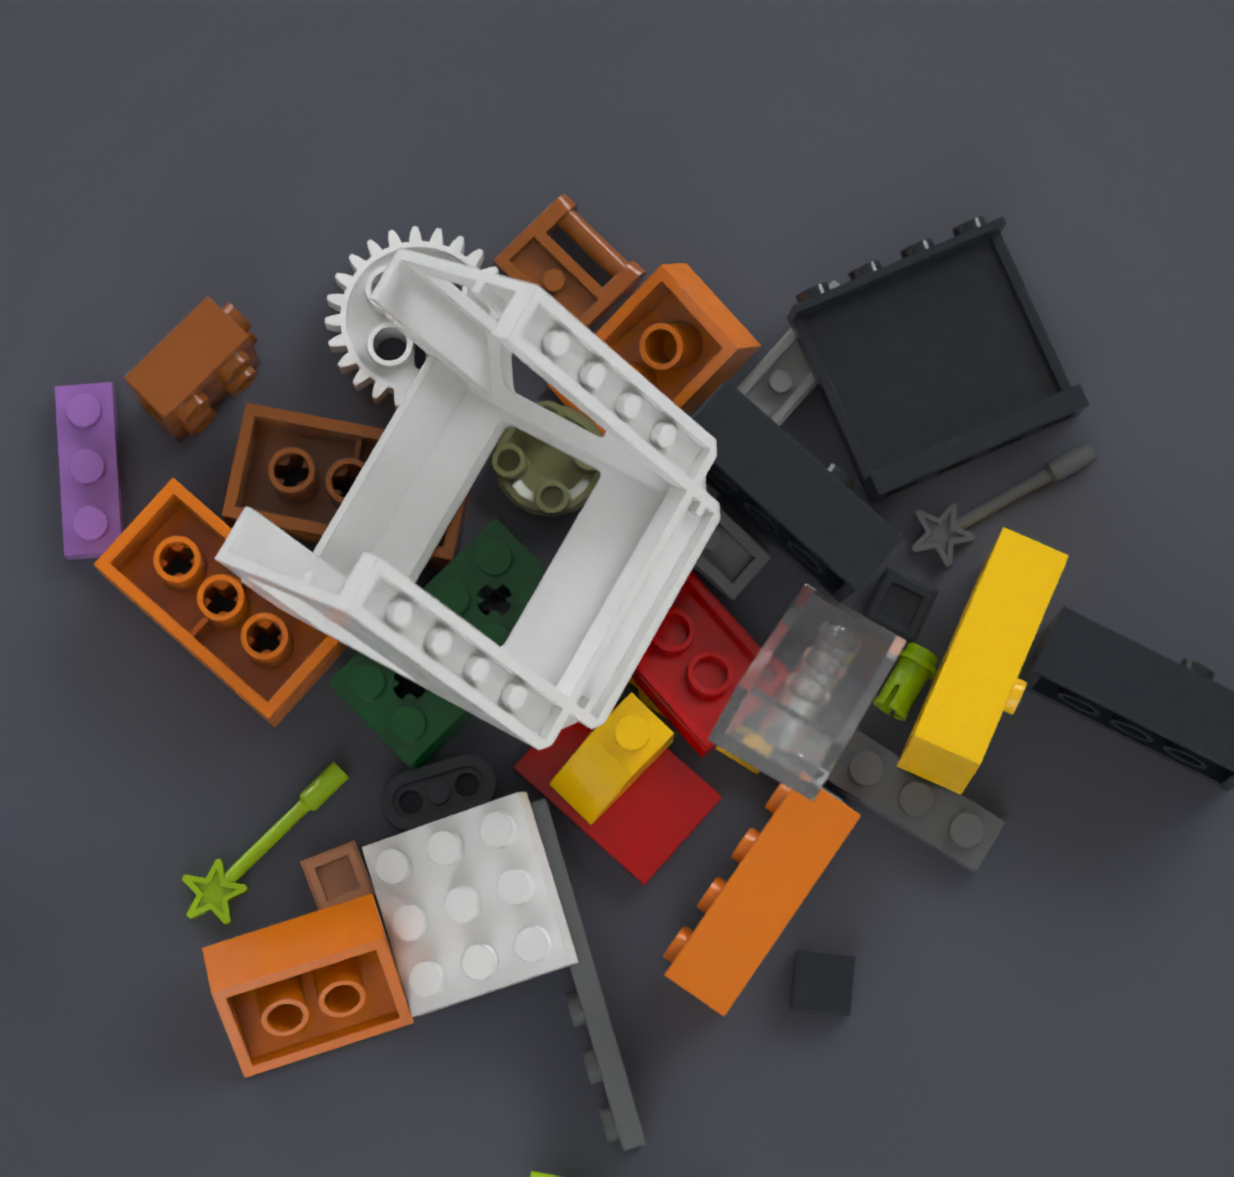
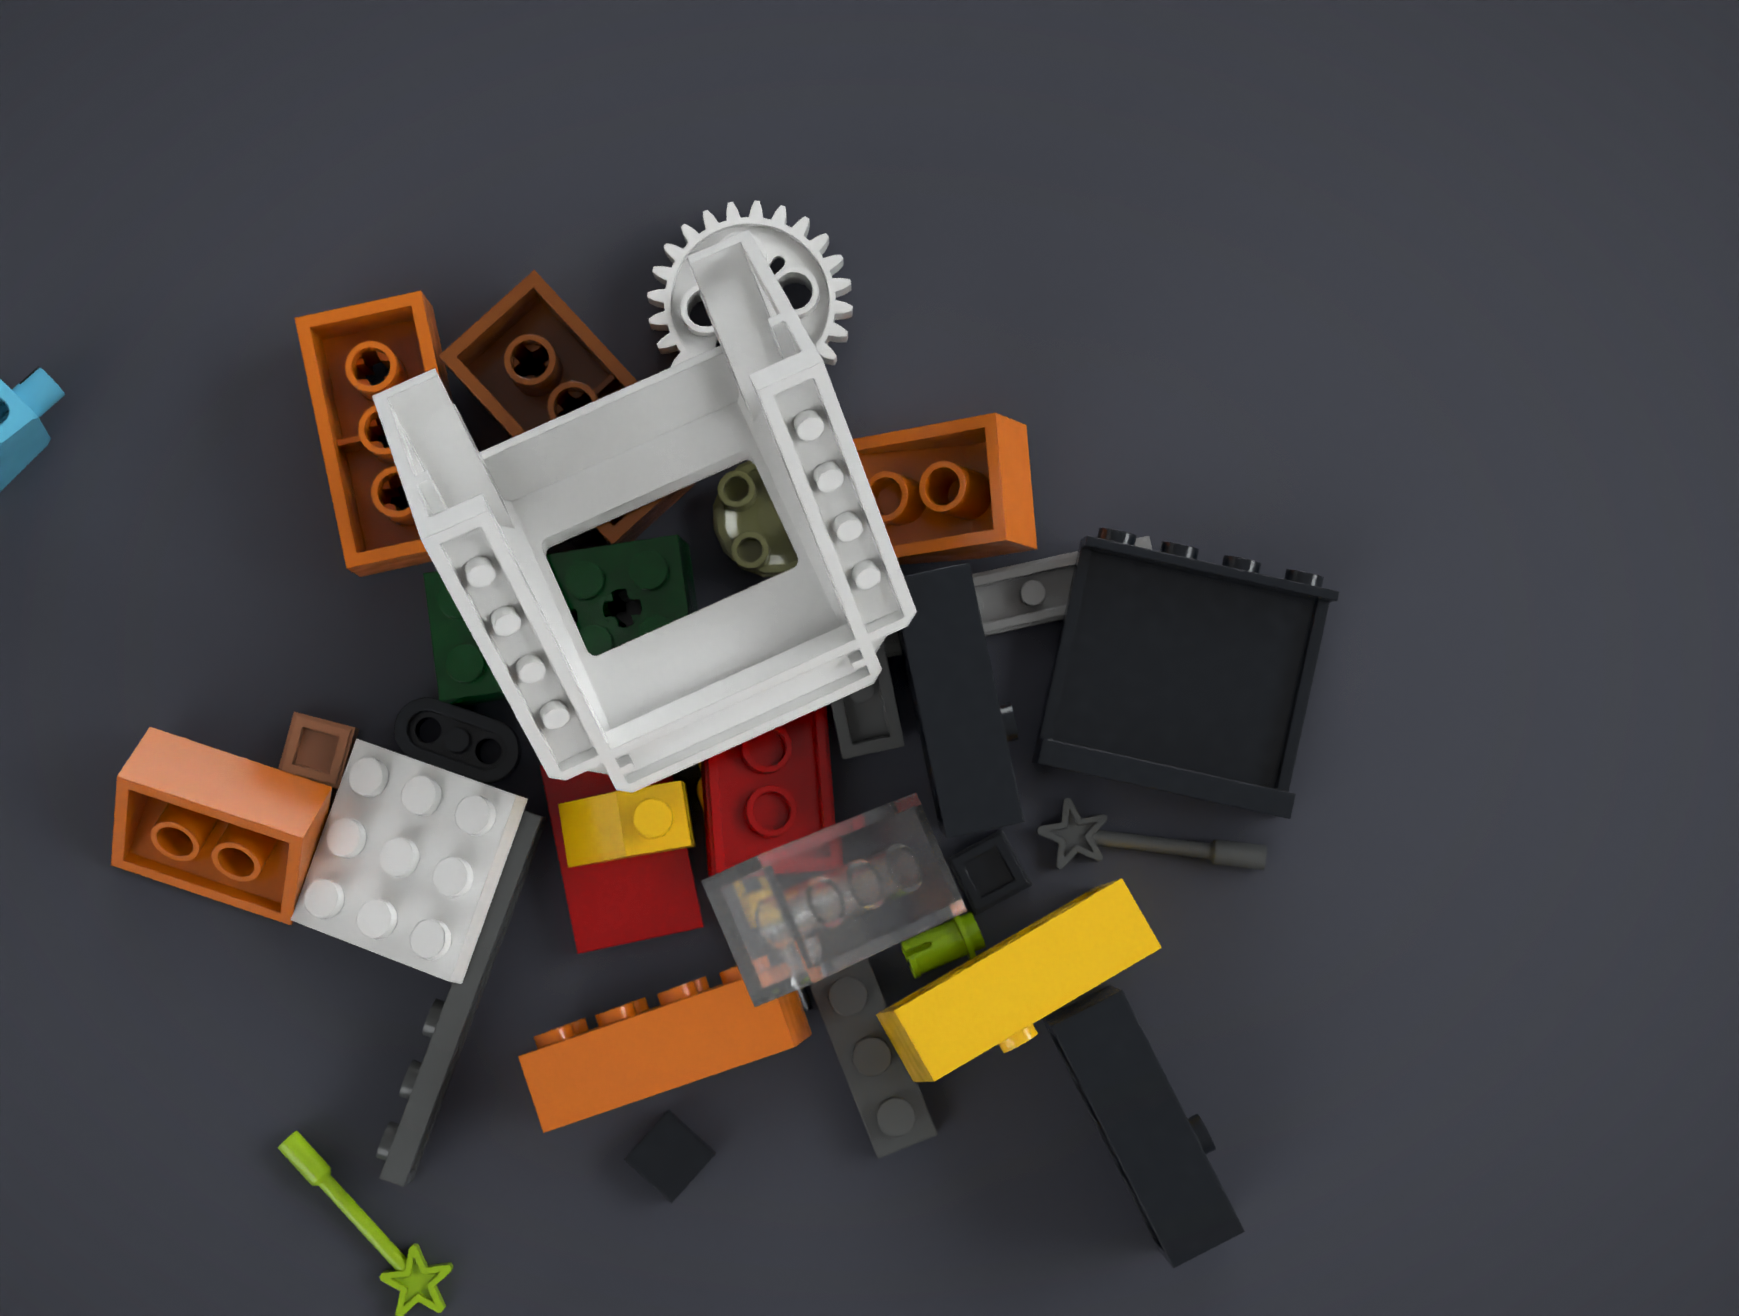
camera: 35 degrees right, 5 degrees up
medium lavender plate [55,382,124,560] -> none
dark orange brick [124,296,260,442] -> none
lime piece [182,761,349,925] -> none
dark orange plate [493,194,647,330] -> none

